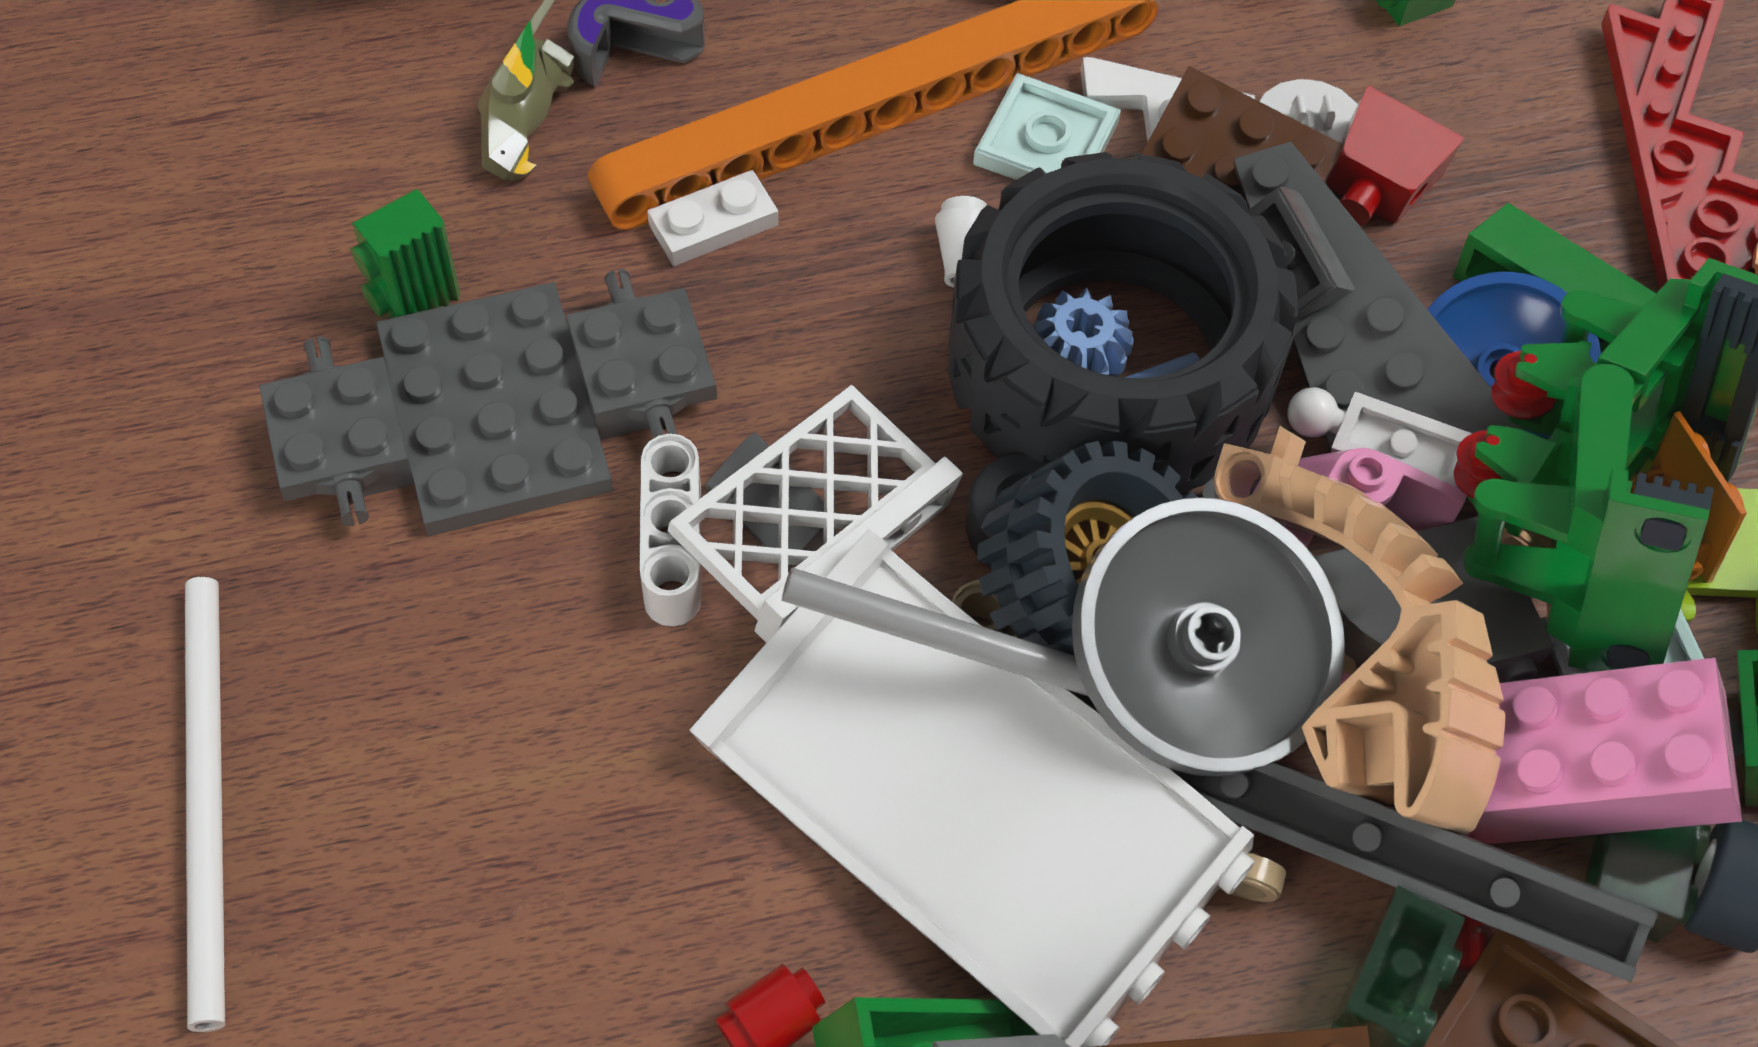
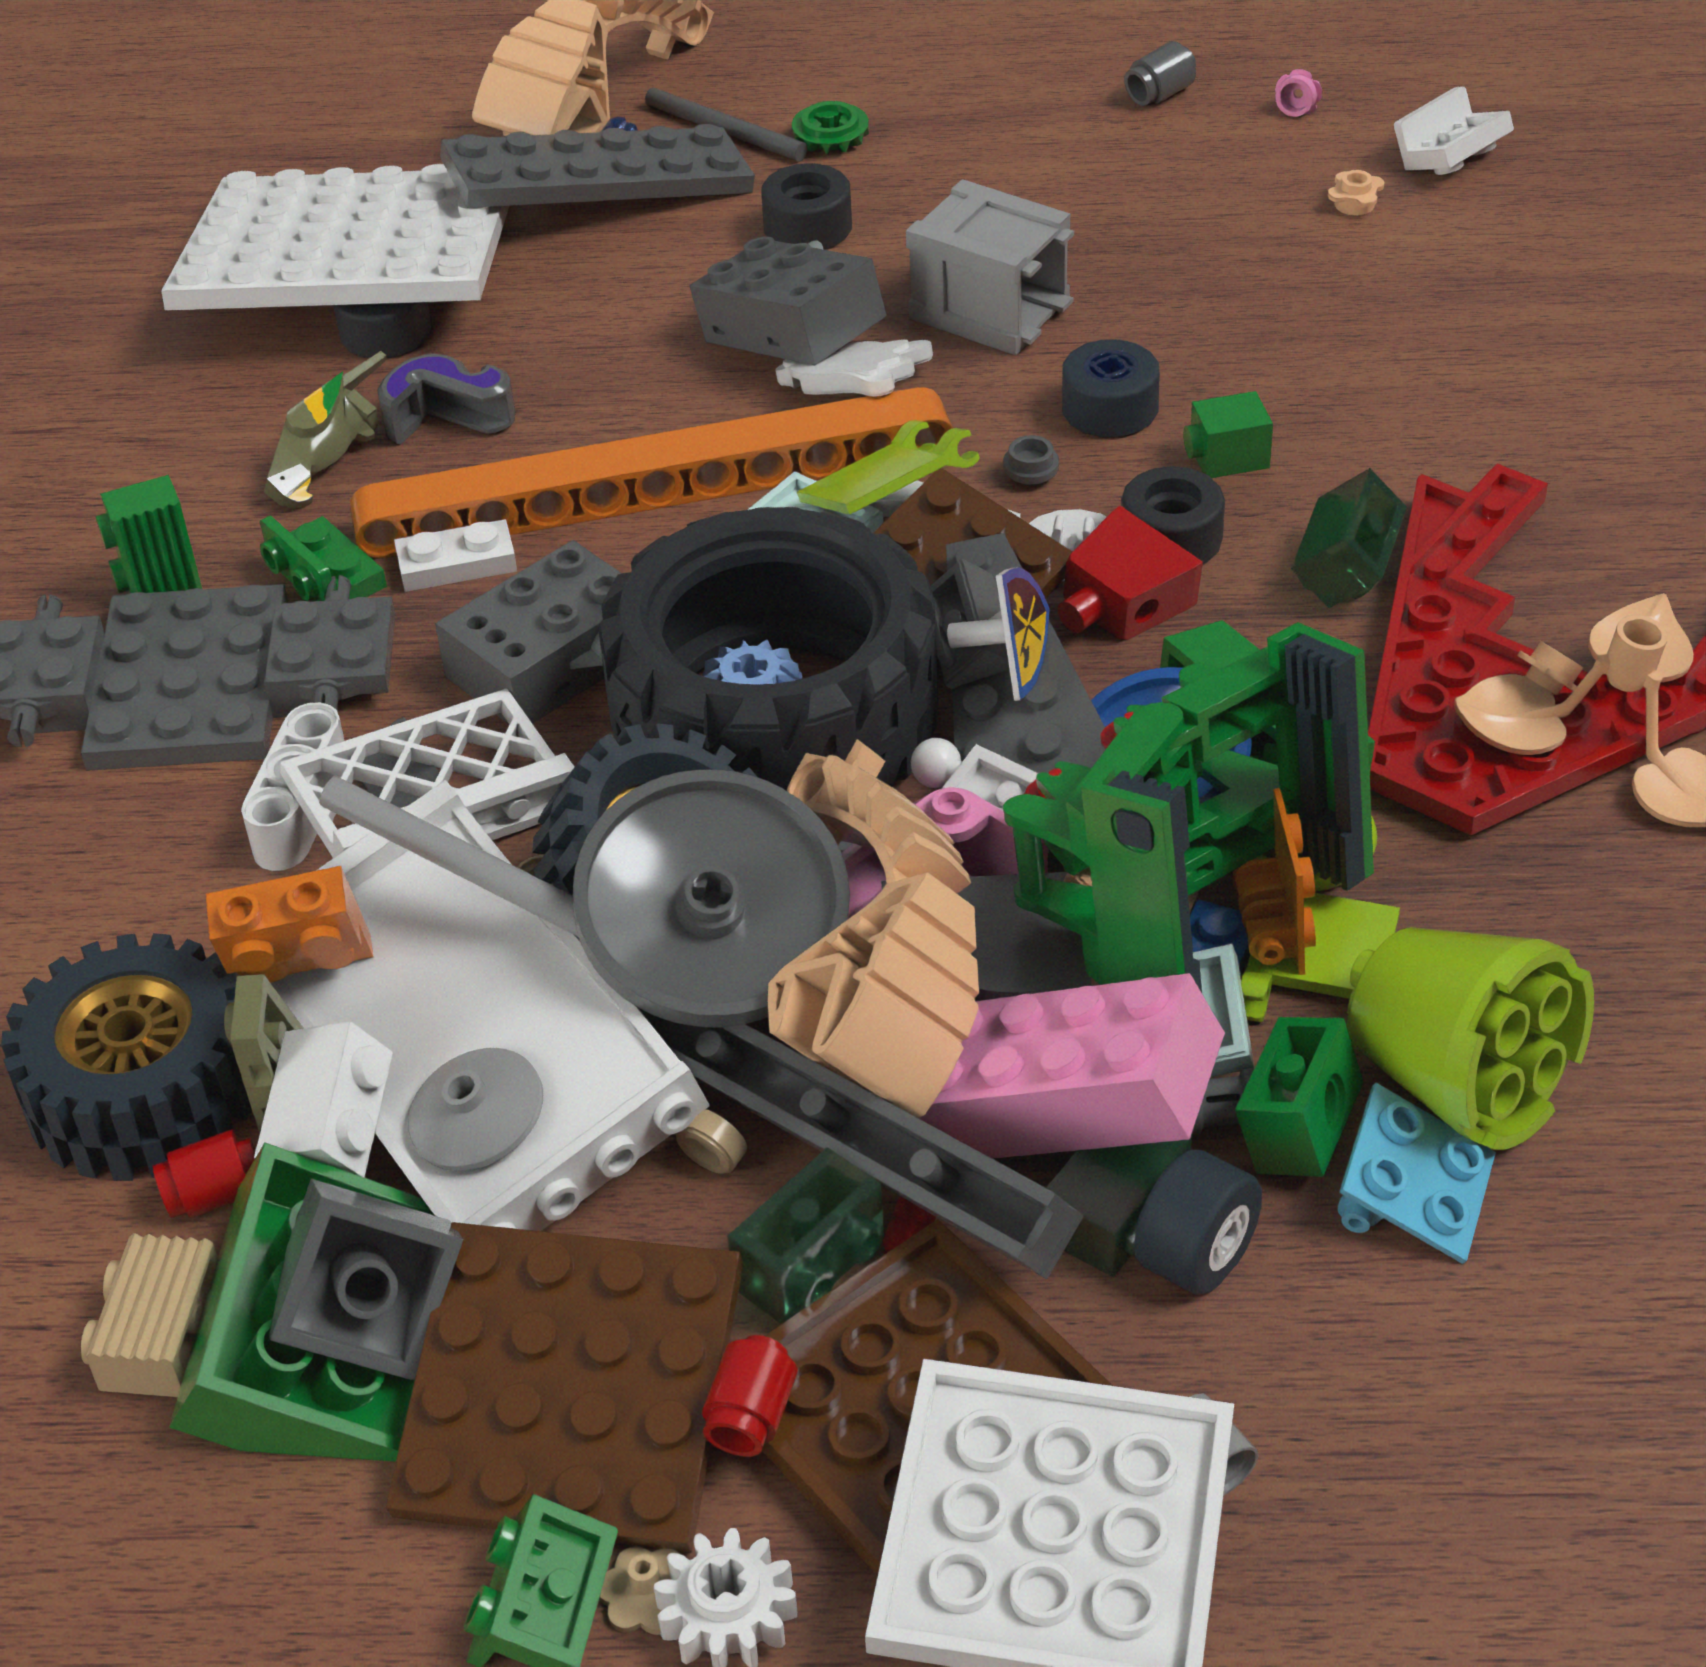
camera: 20 degrees right, 15 degrees down
none -> black wheel [1,933,252,1181]
none -> orange plate [206,866,373,983]
none -> olive wing [224,974,304,1133]
none -> white brick [254,1021,393,1177]
none -> green bracket [260,515,387,602]
none -> light grey dish [408,1048,543,1171]
none -> dark grey piece [435,540,621,724]
none -> lime flag [797,420,980,515]
none -> shield [947,567,1050,701]
none -> dark grey plate [1003,435,1059,486]
none -> black tyre [1121,466,1225,564]
none -> clear green brick [1291,468,1407,608]

